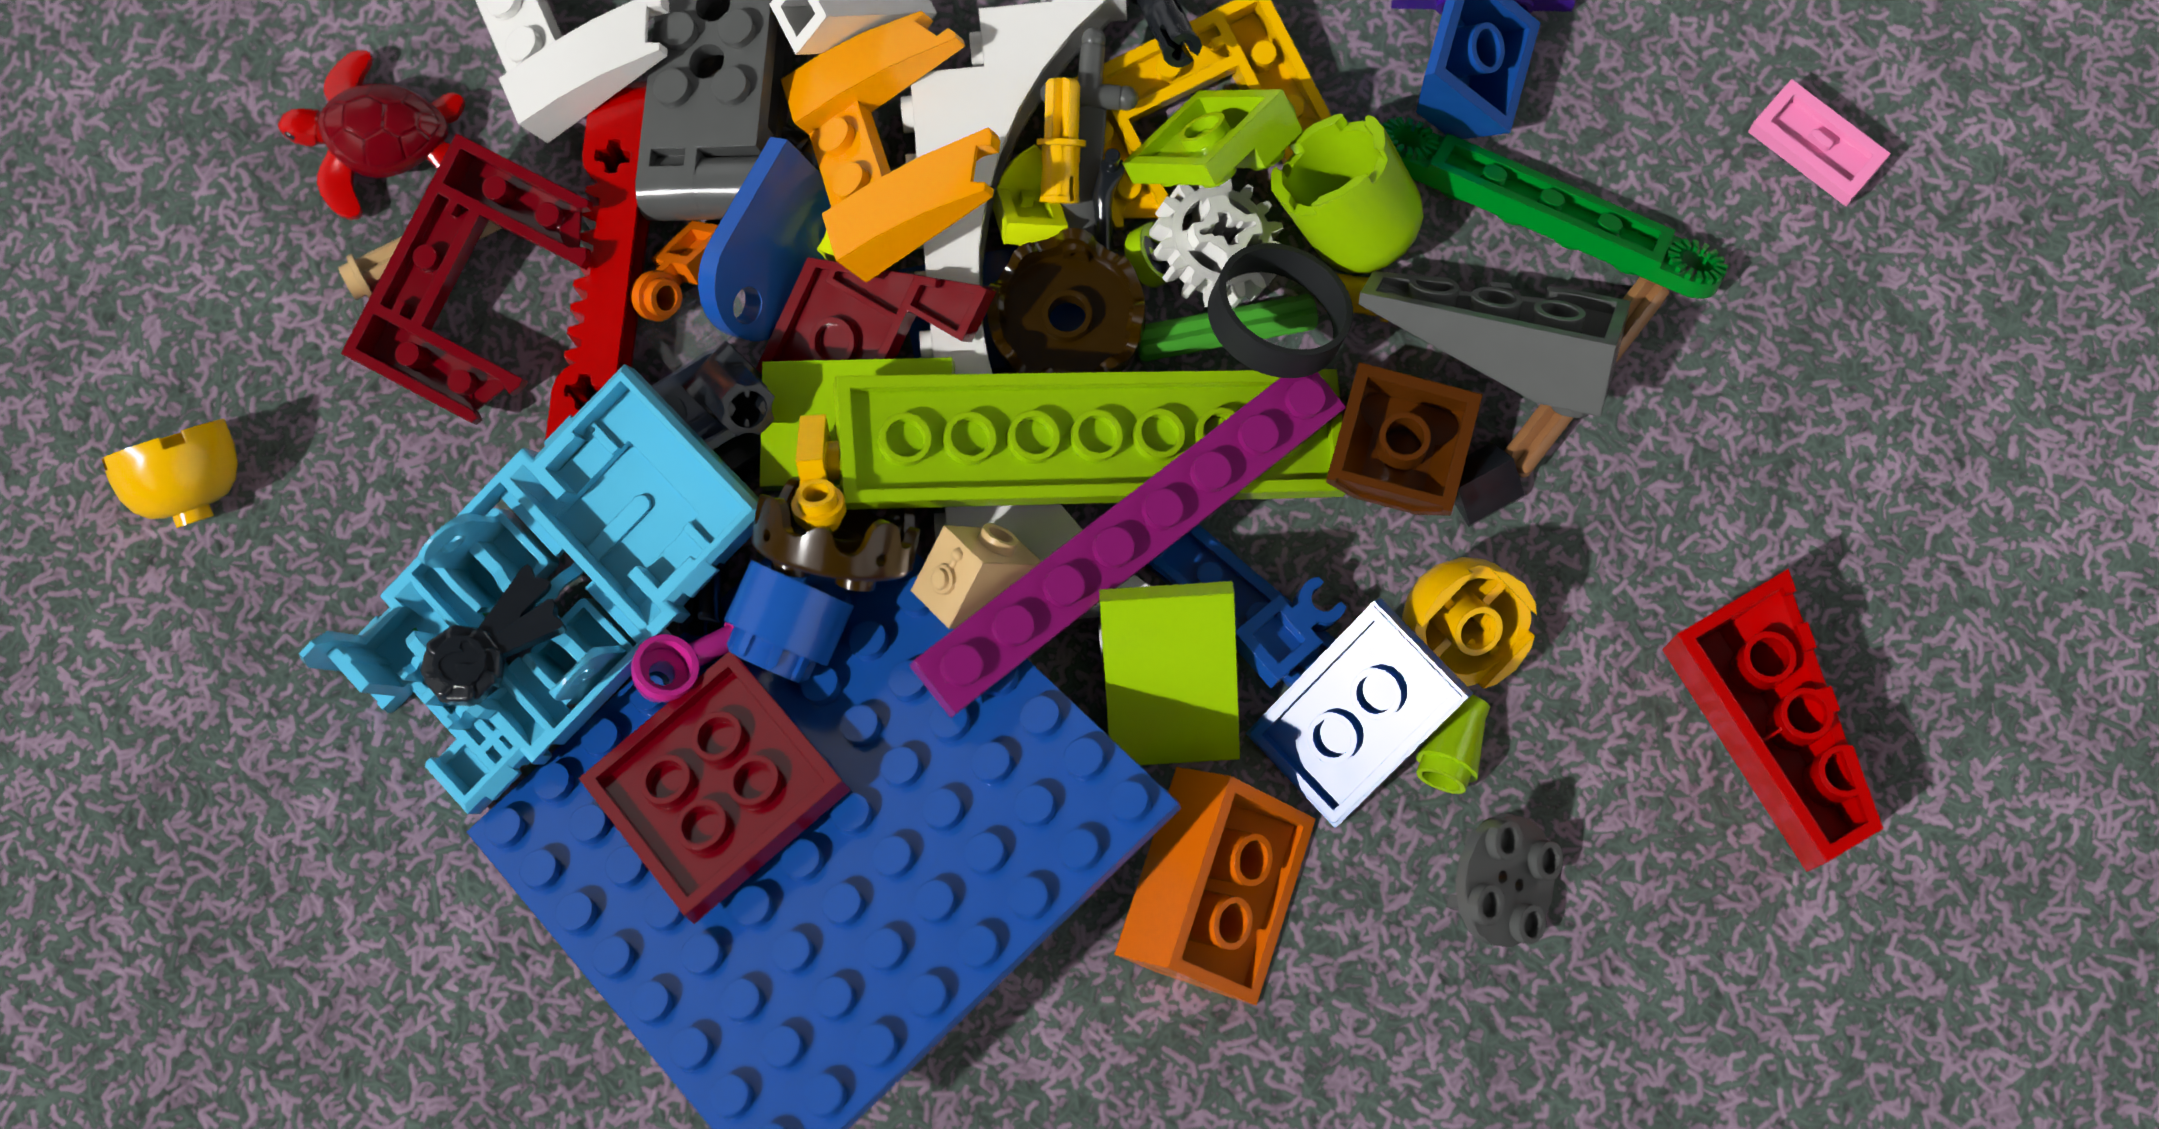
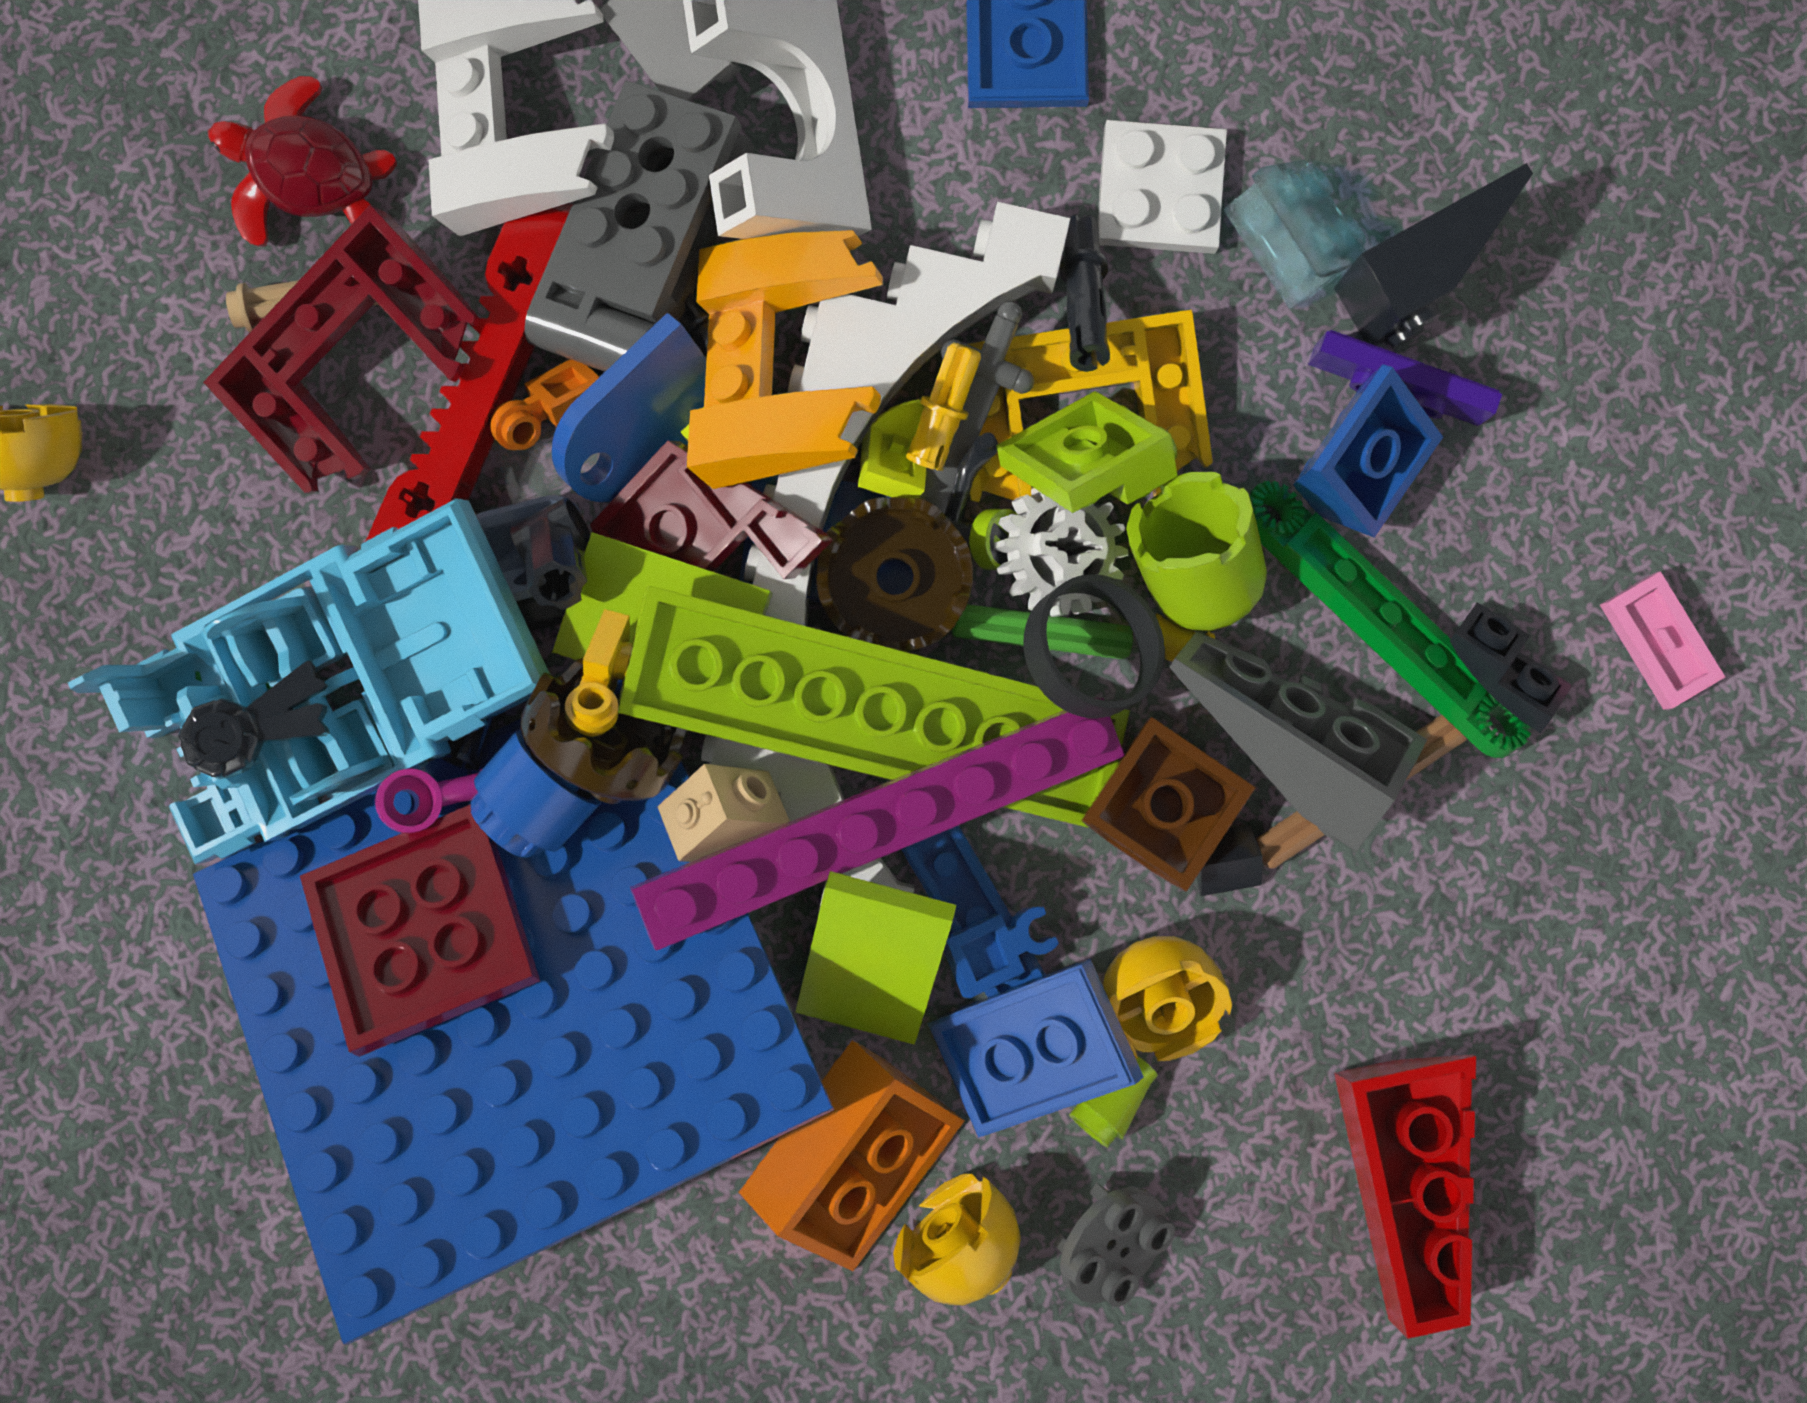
camera: 10 degrees right, 10 degrees up
none -> yellow cylinder [893,1173,1021,1306]
none -> black slope [1450,602,1573,734]

